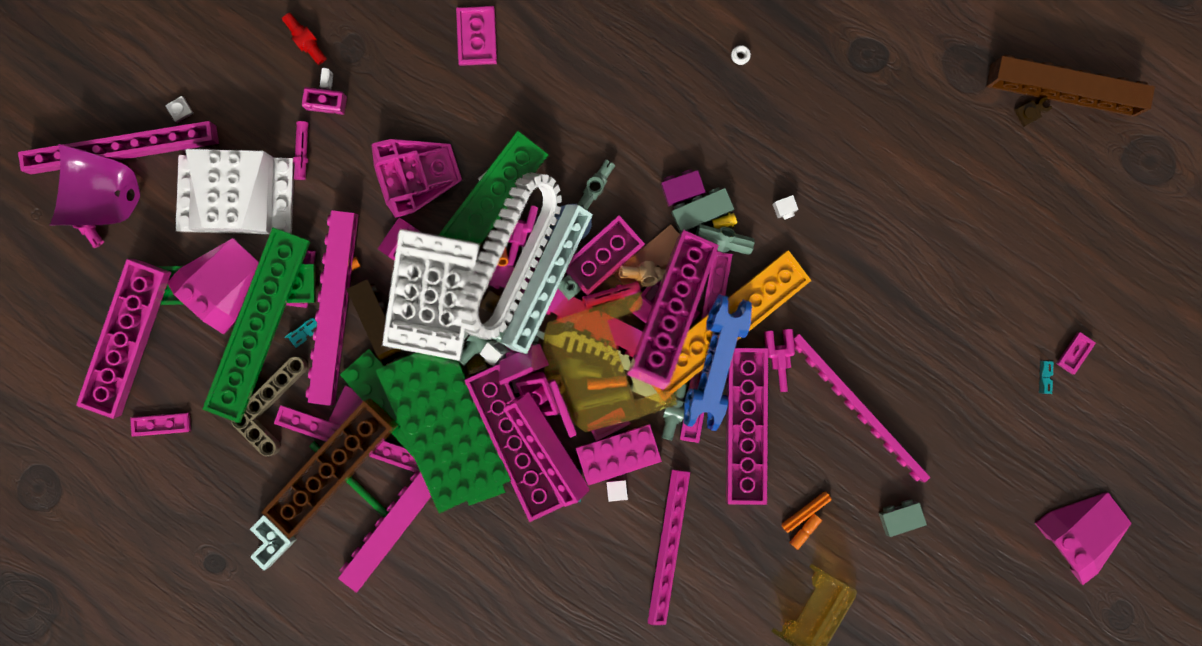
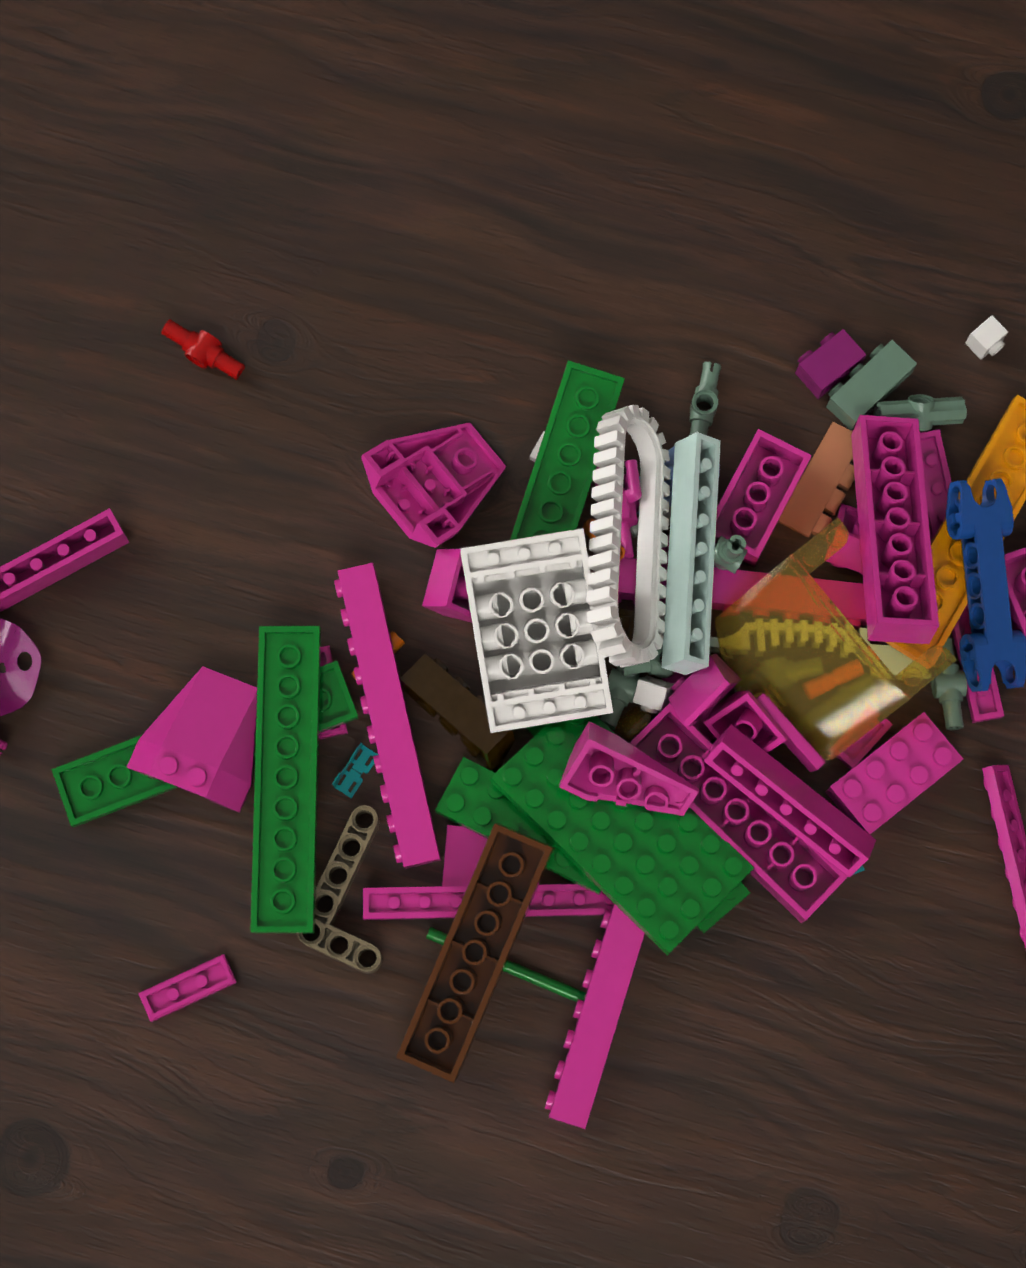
camera: 20 degrees left, 10 degrees down
dark pink brick [76,259,171,419] -> none
white plate [165,96,194,123] -> none
white wedge [176,149,295,234] -> none
light aqua brick [250,515,297,570] -> none
dark pink pin [293,121,309,180] -> none
dark pink brick [302,87,347,115] -> none
white tile [320,68,333,90] -> none
dark pink tile [456,6,497,66] -> none
dark pink pin [582,281,641,308] -> none
white tile [607,480,628,502] -> none
tan pin [619,261,666,287] -> none
yellow pin [712,212,737,229] -> none
white plate [731,45,751,65] -> none
none -> dark pink wedge [559,721,699,816]

